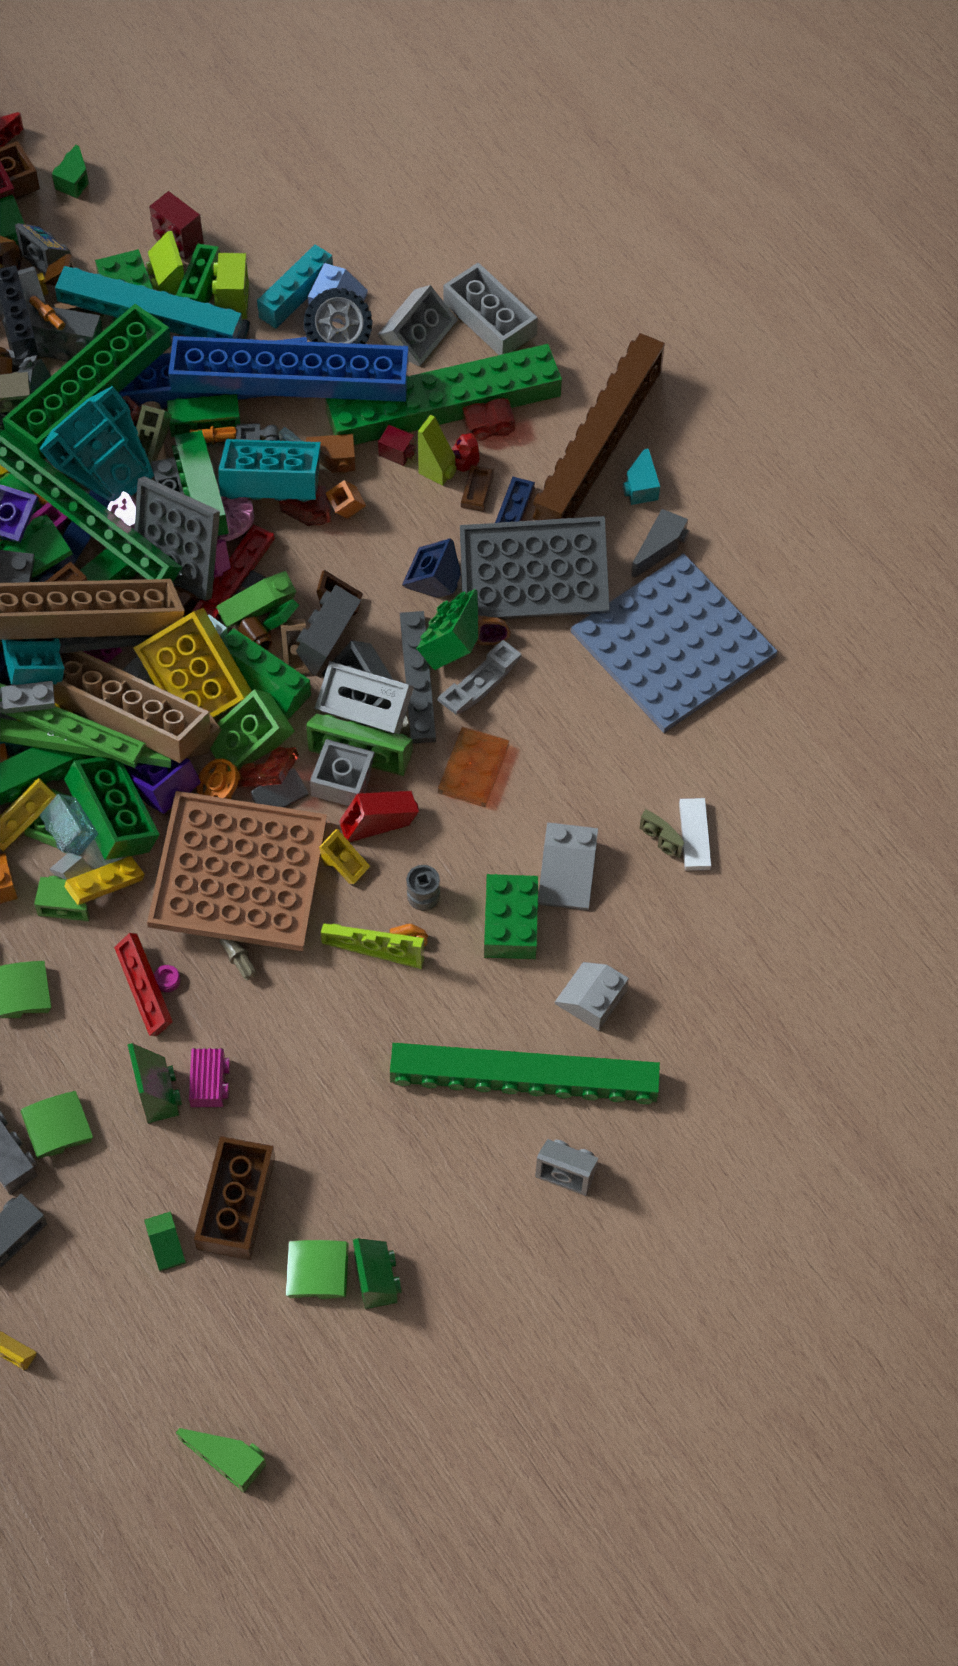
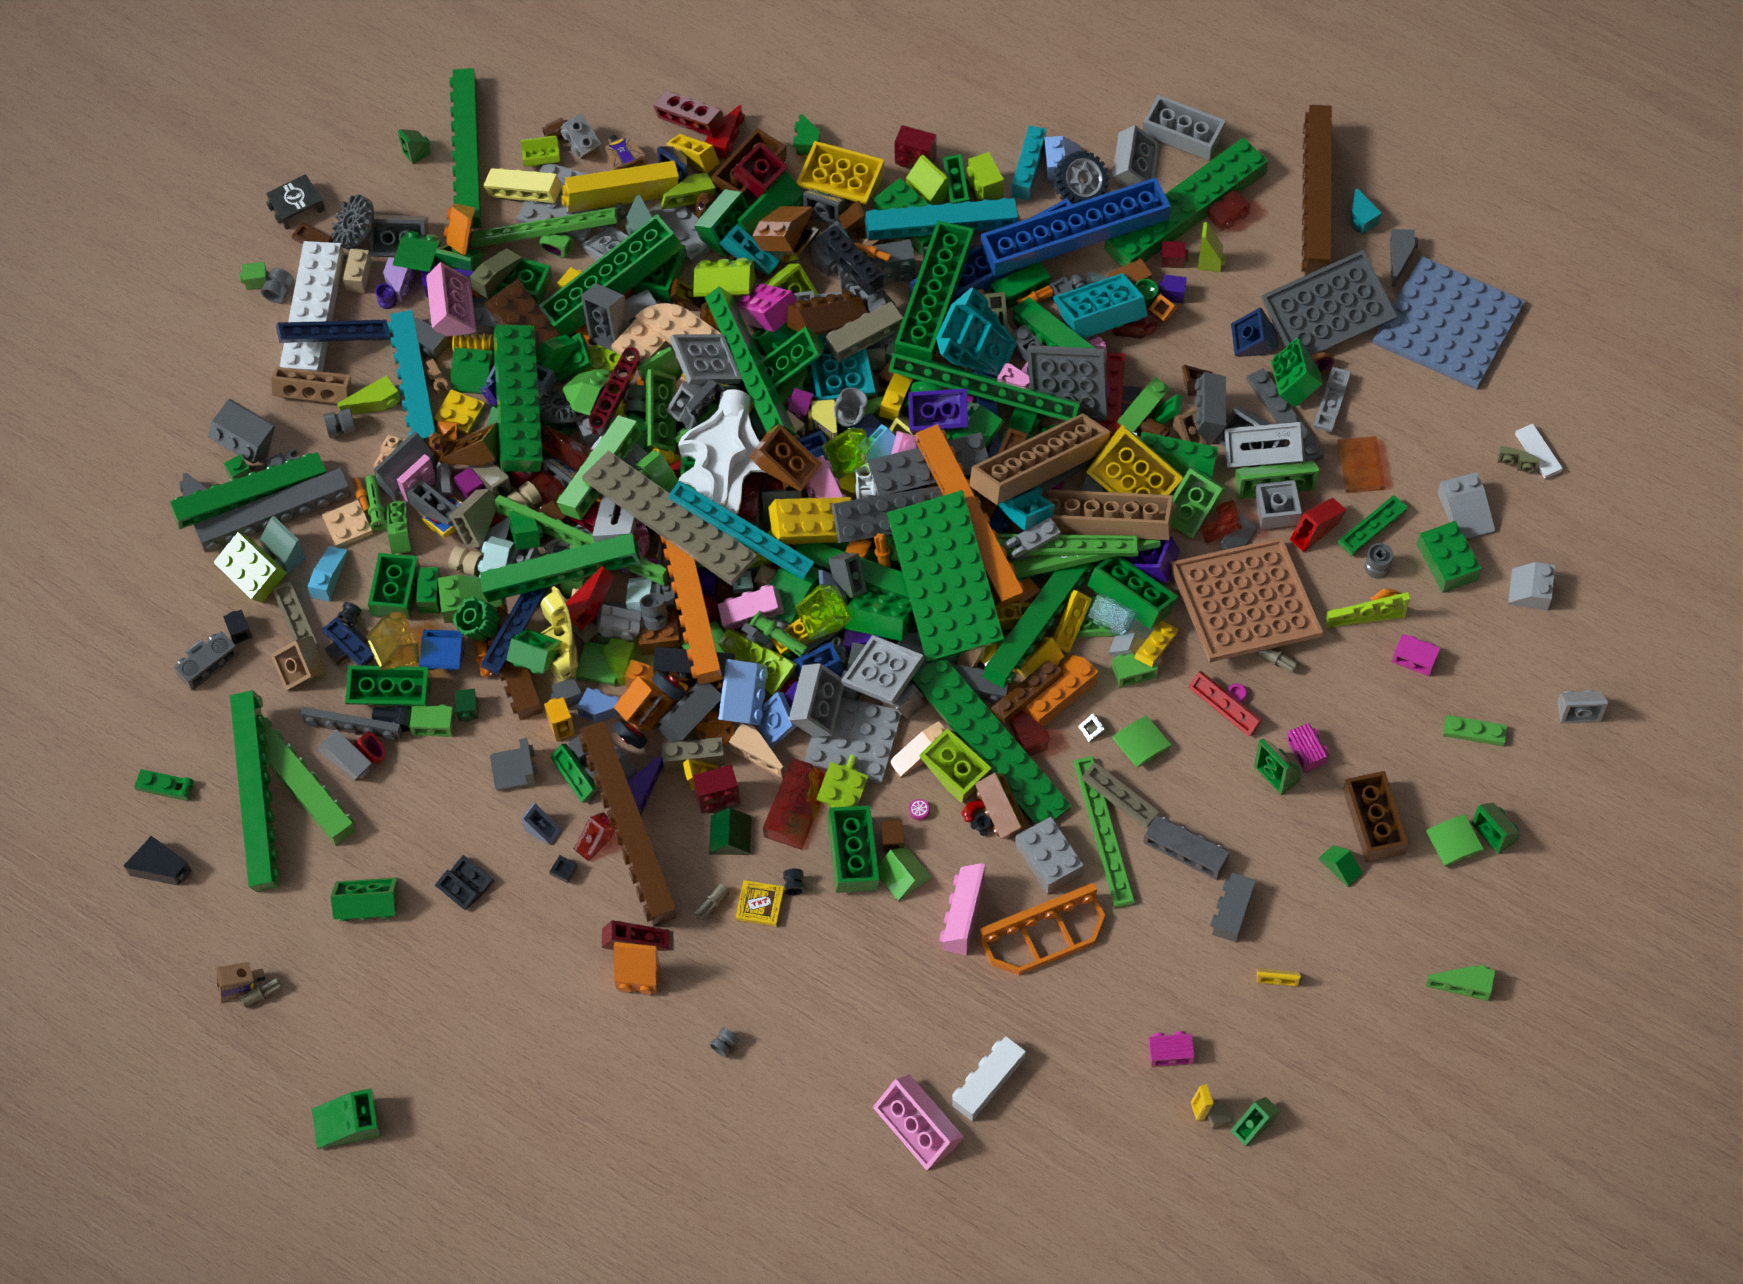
camera: 20 degrees left, 0 degrees up
bright green slope [20,1091,93,1159] -> none
orange wheel [196,759,240,799] -> none
yellow slope [319,829,370,884] -> none
green brick [389,1042,660,1104] -> none
red rock [452,433,480,472] -> none
reddish brown tile [461,465,494,512] -> none
dark blue tile [495,476,535,523] -> none
none -> yellow slope [796,141,885,204]
none -> green wheel [1134,279,1158,313]
none -> dark purple brick [1158,274,1187,303]
none -> green plate [1338,495,1408,557]
none -> dark pink brick [1392,634,1440,676]
none -> bright green plate [1443,715,1507,746]

